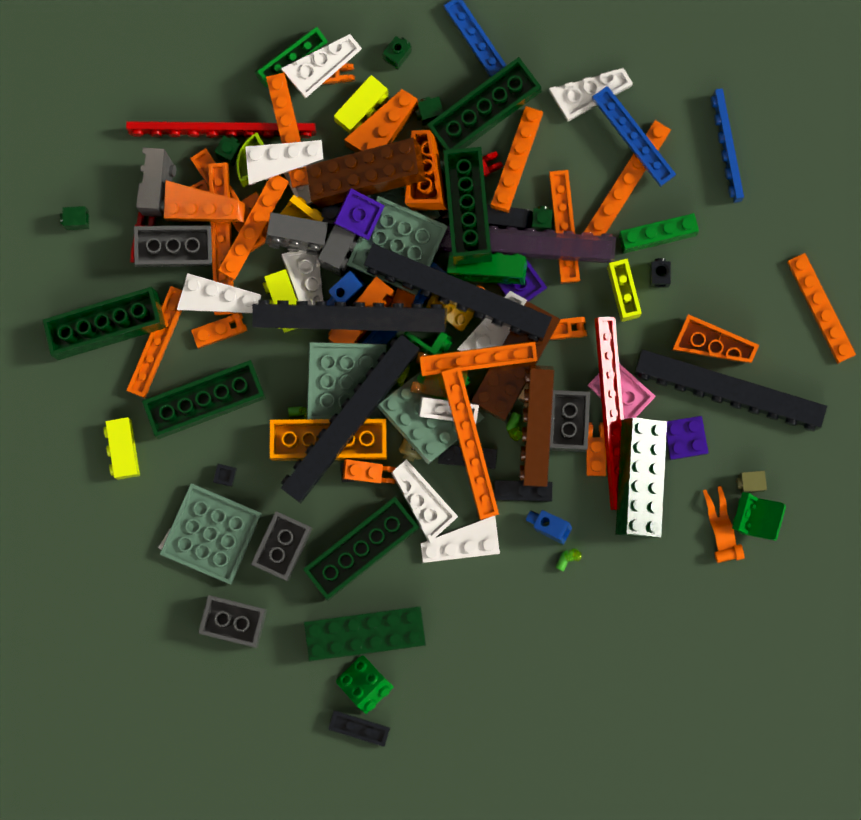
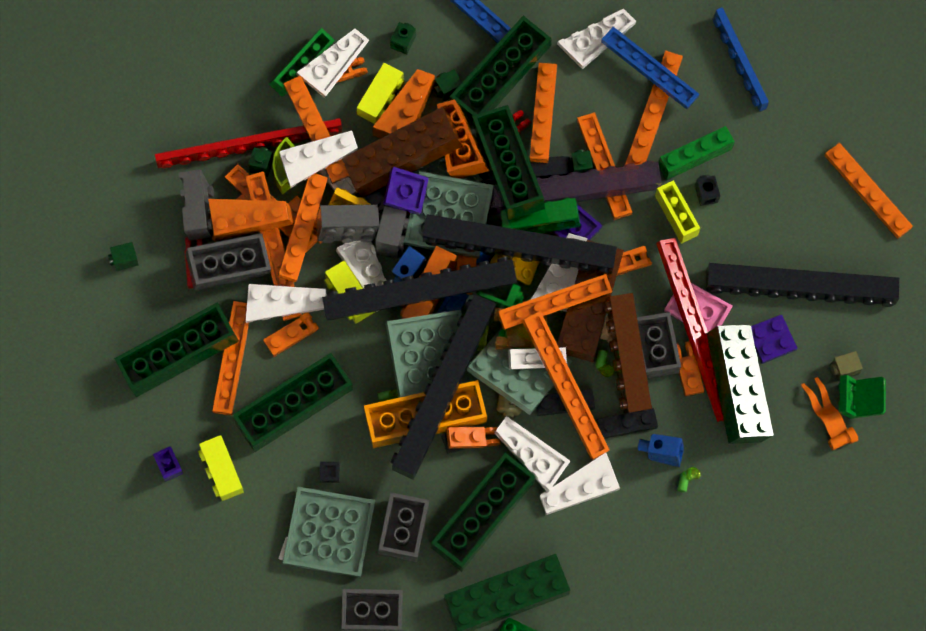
camera: 20 degrees left, 10 degrees down
orange wedge [671,314,759,364] -> none
none -> dark purple slope [153,446,183,482]

